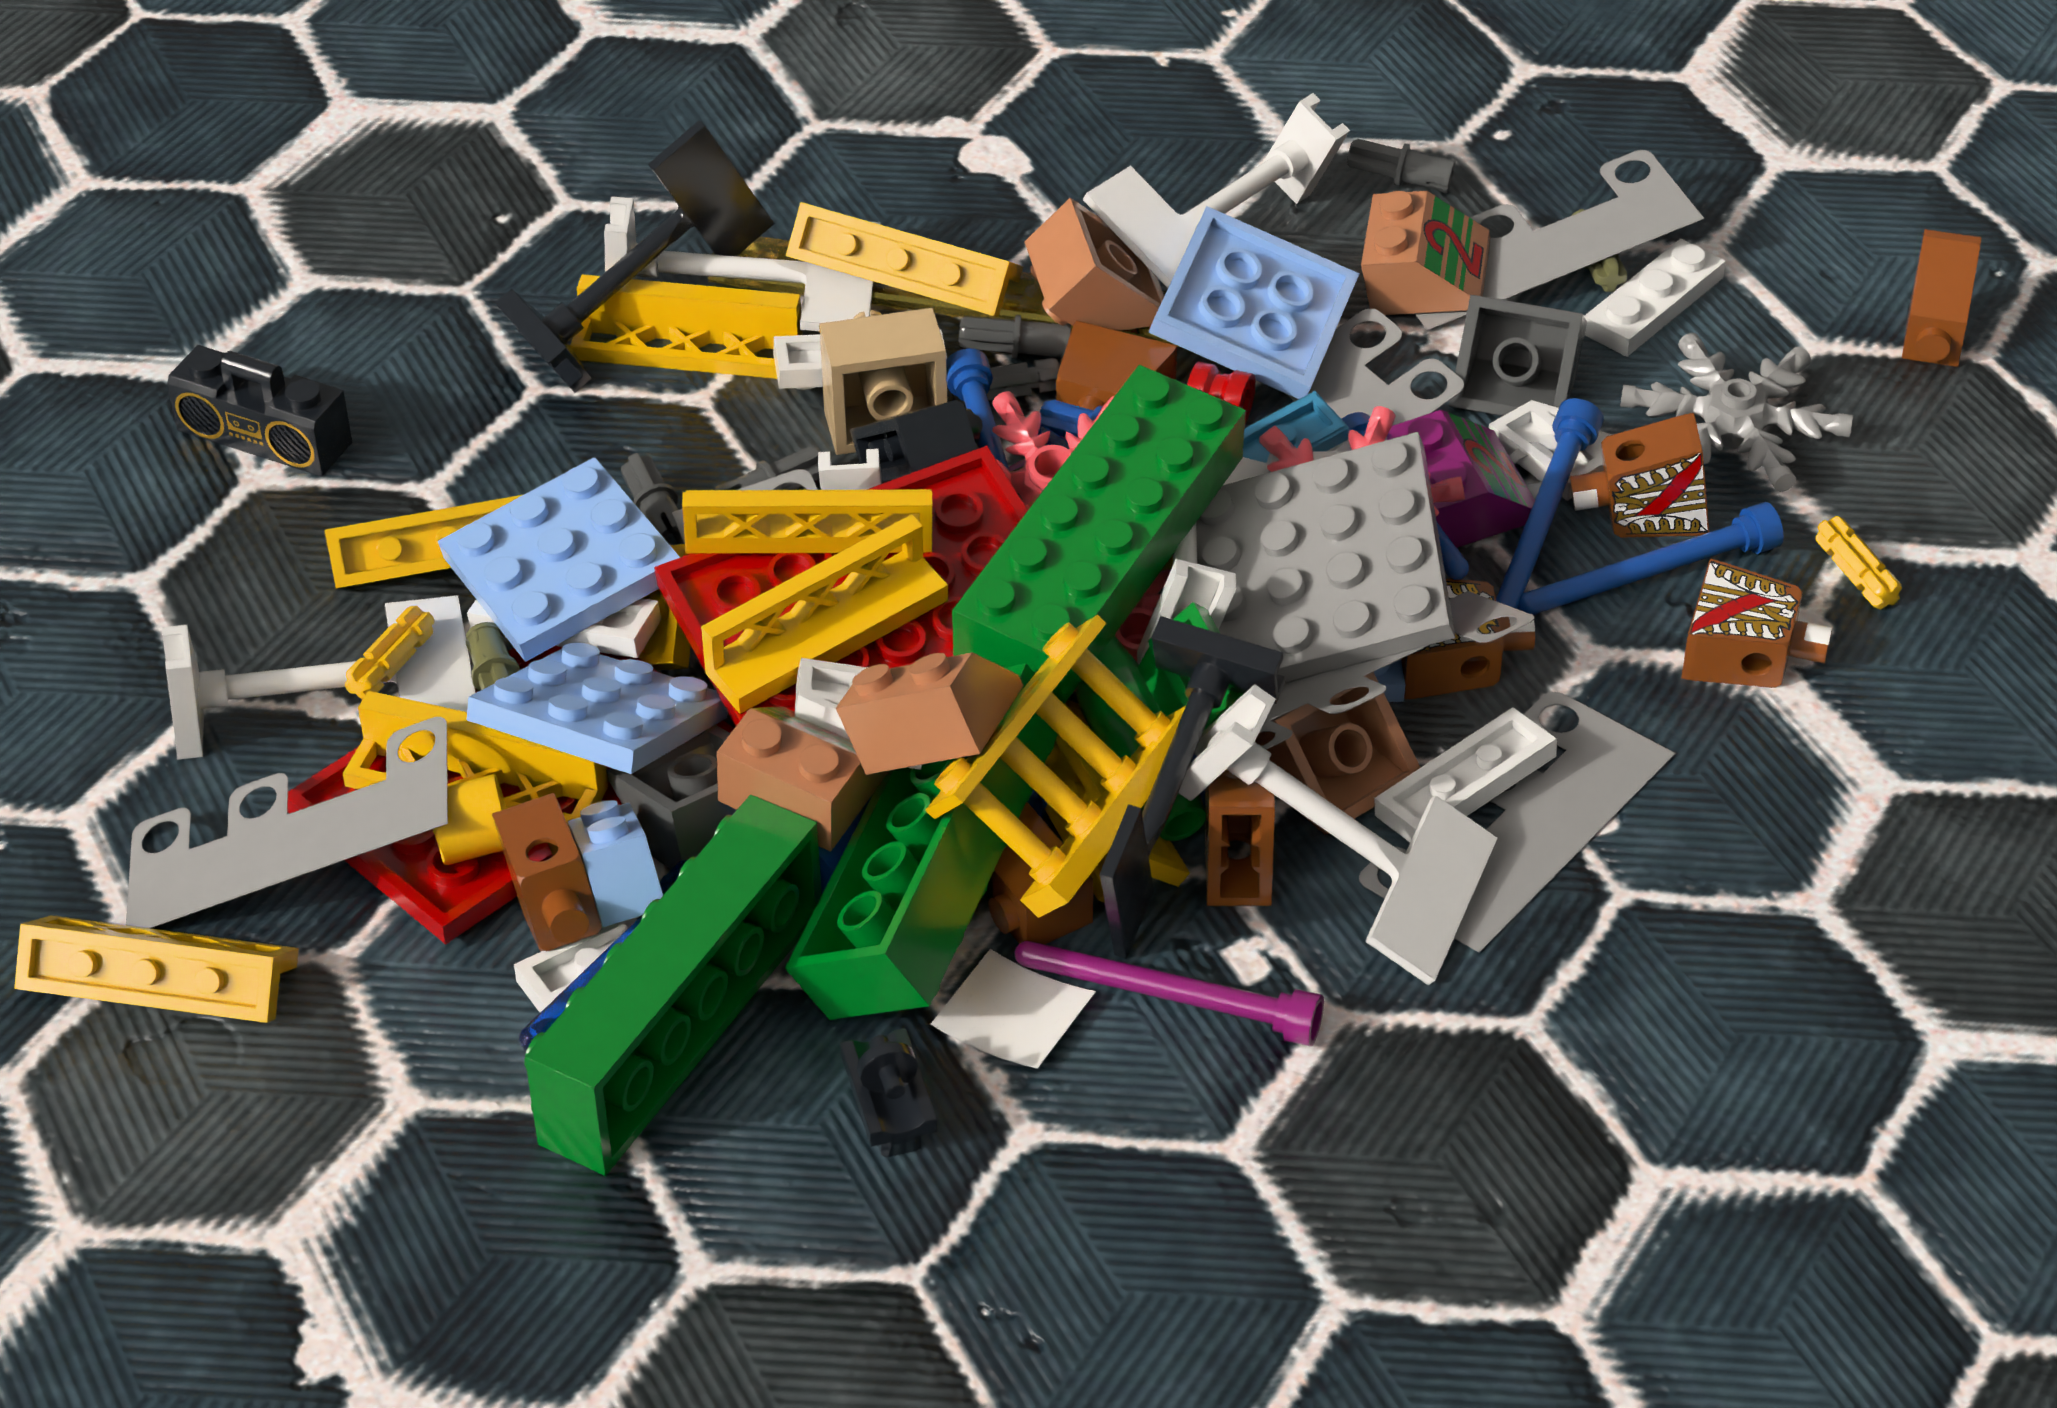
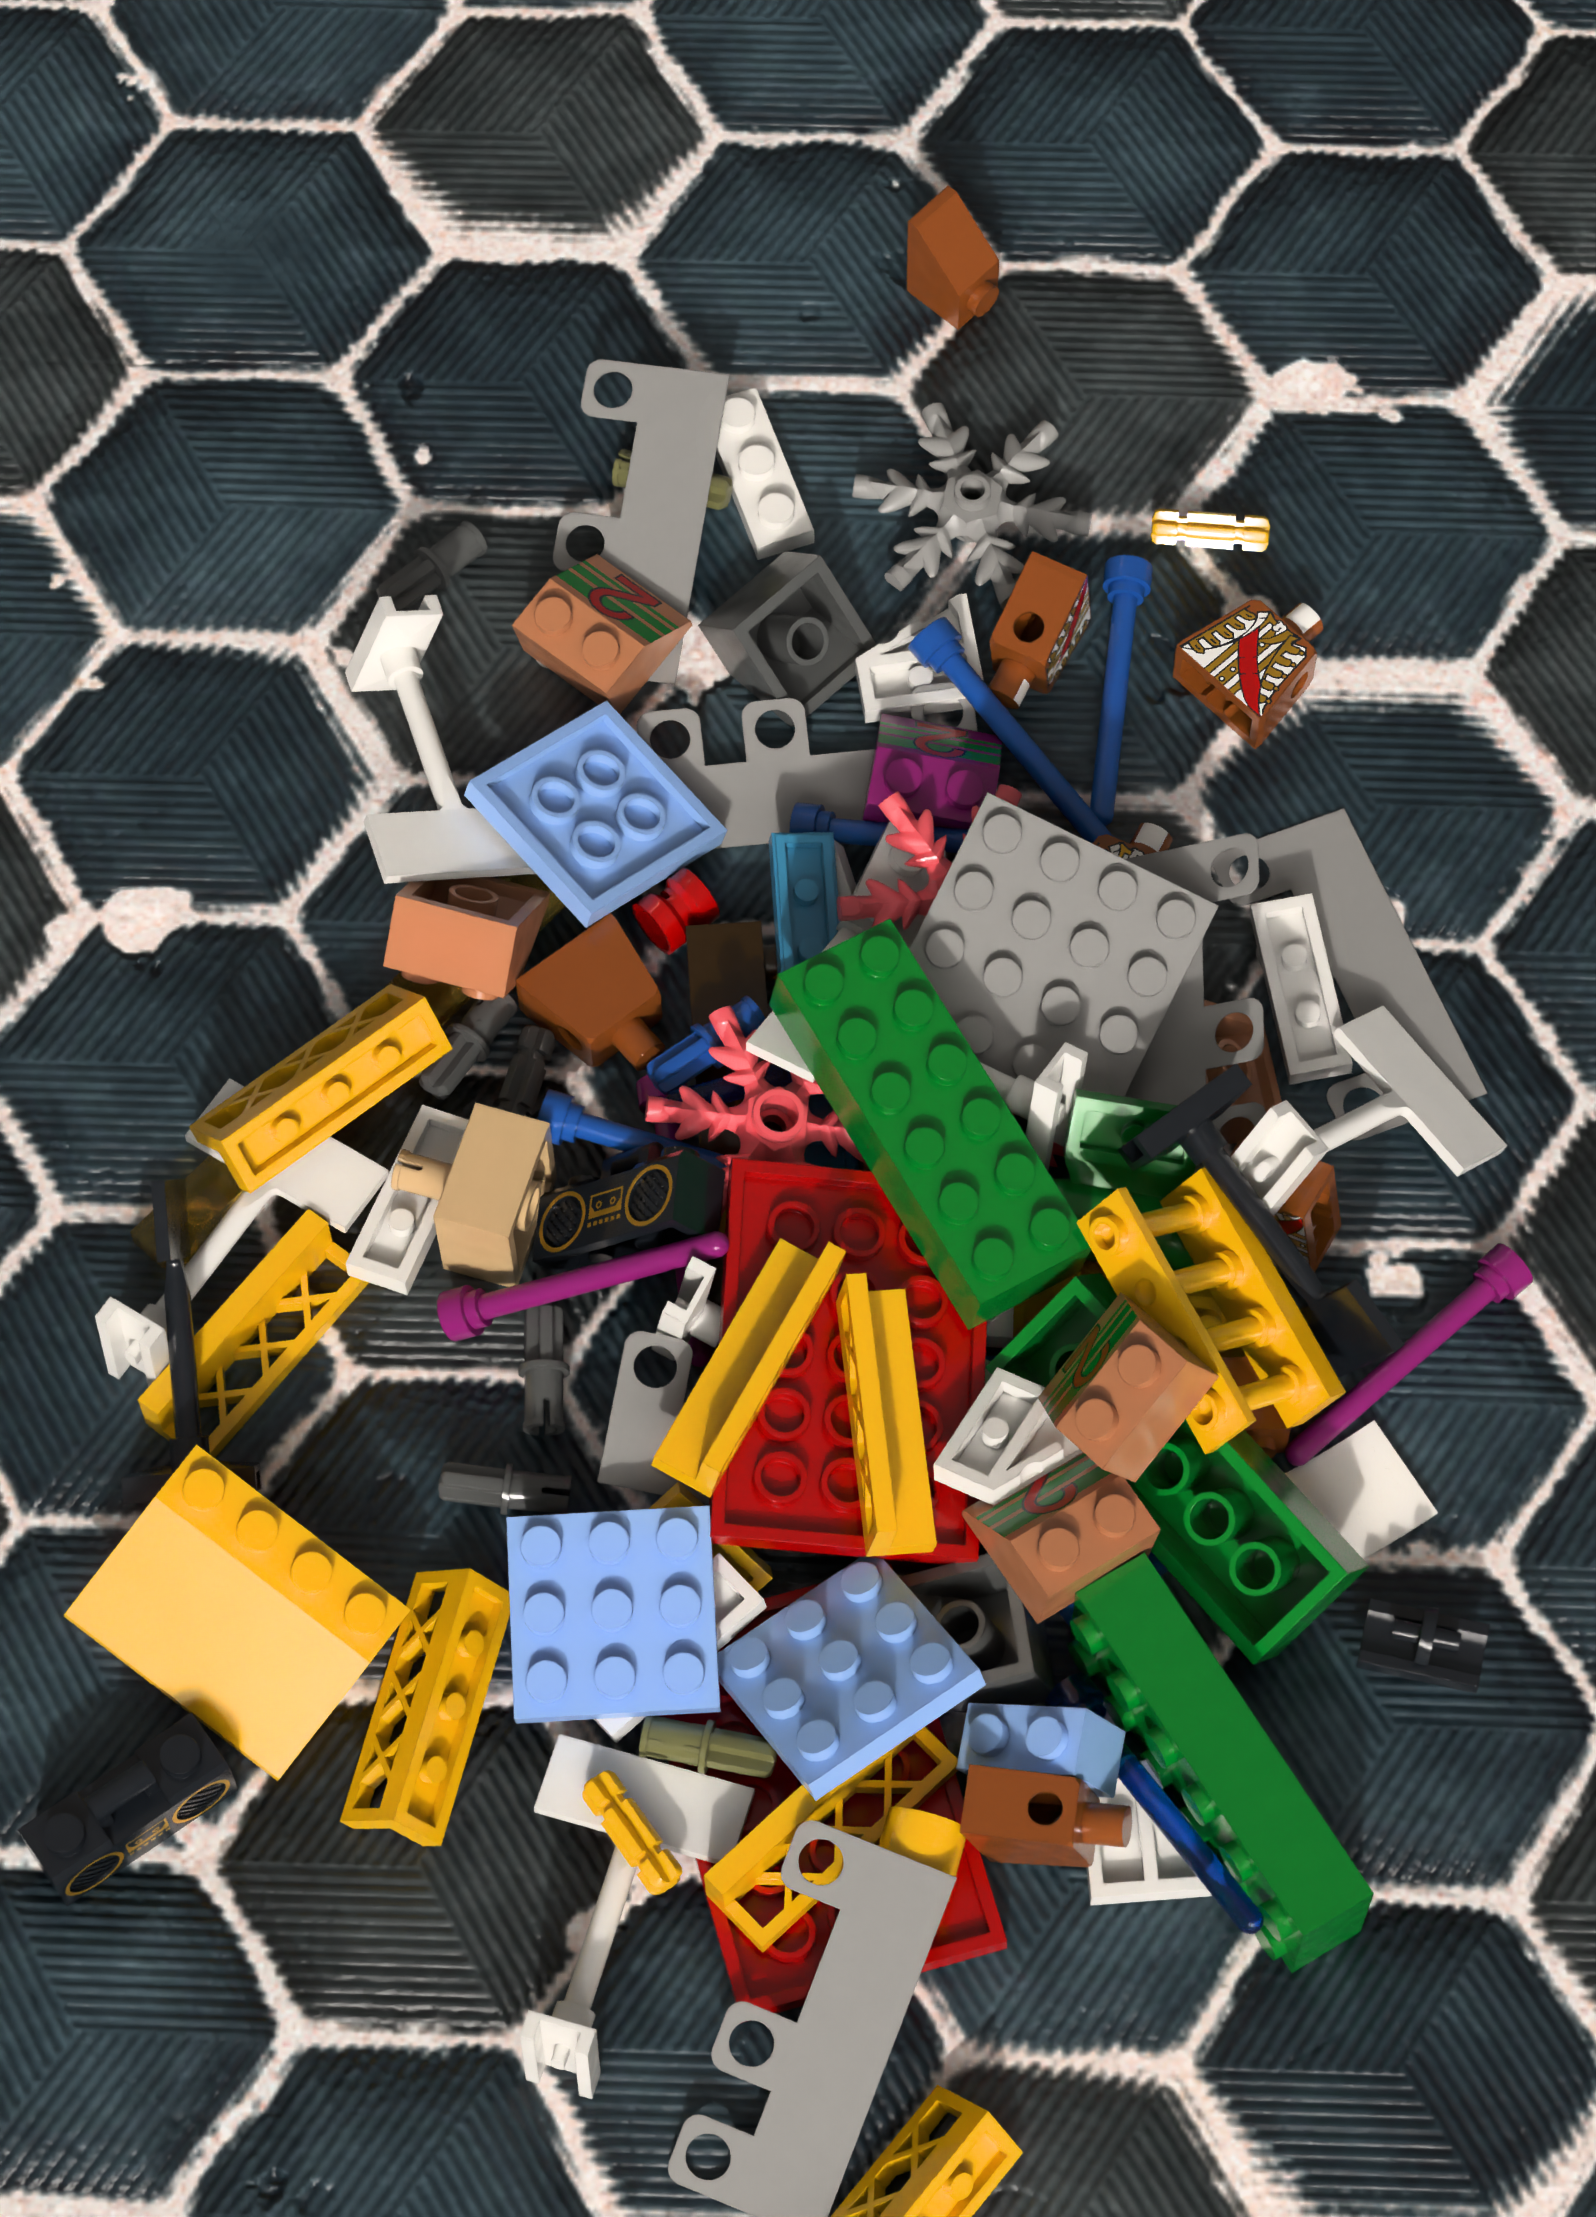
camera: 60 degrees left, 20 degrees up
none -> yellow slope [64,1444,411,1781]
none -> magenta piece [437,1231,729,1342]

